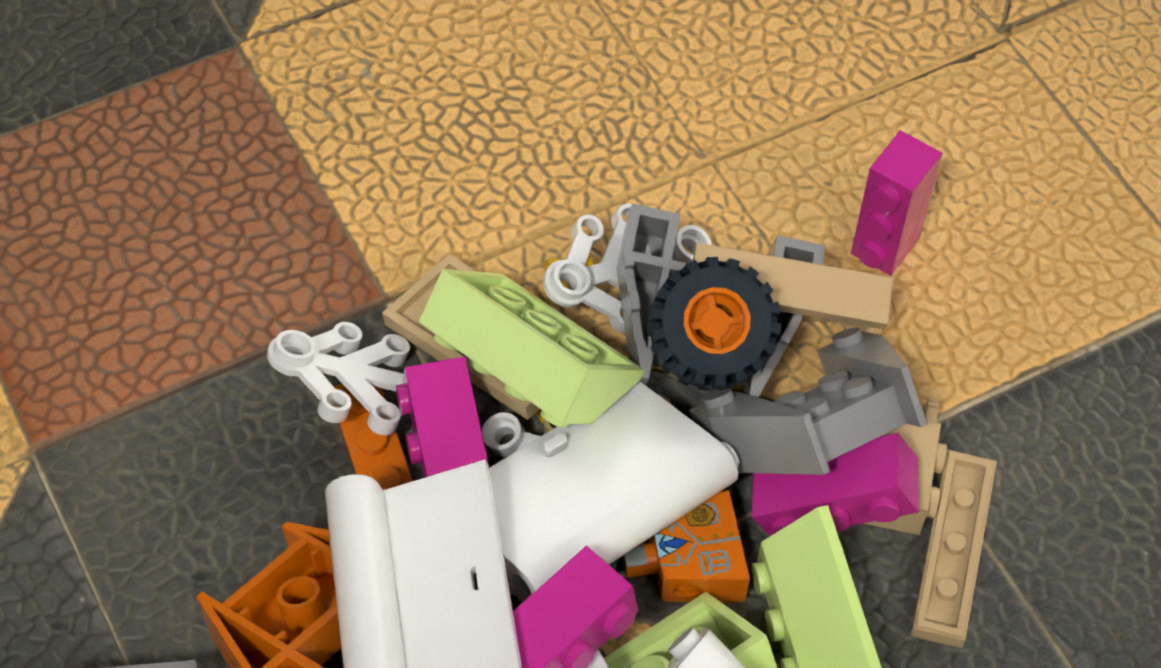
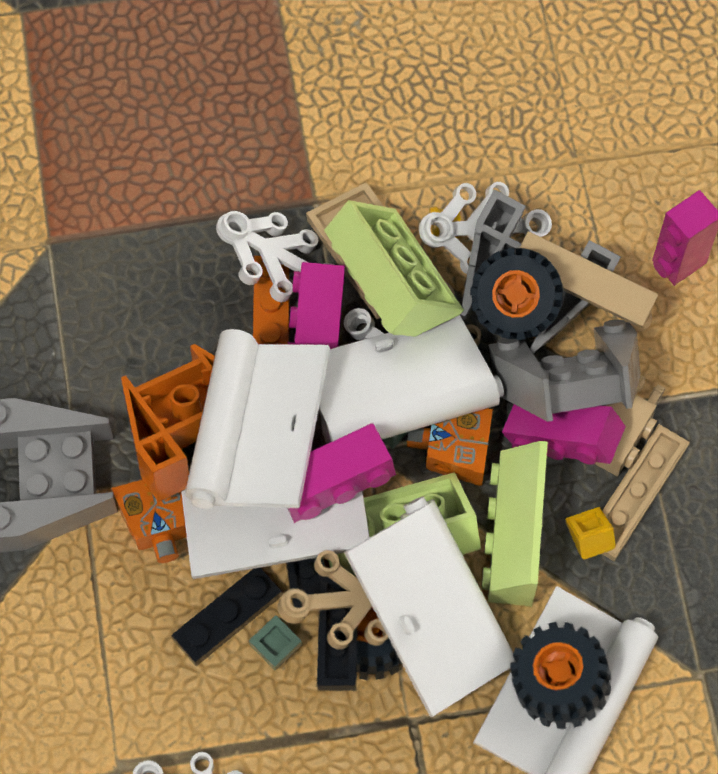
camera: 20 degrees right, 10 degrees up
none -> yellow slope [565,507,616,559]

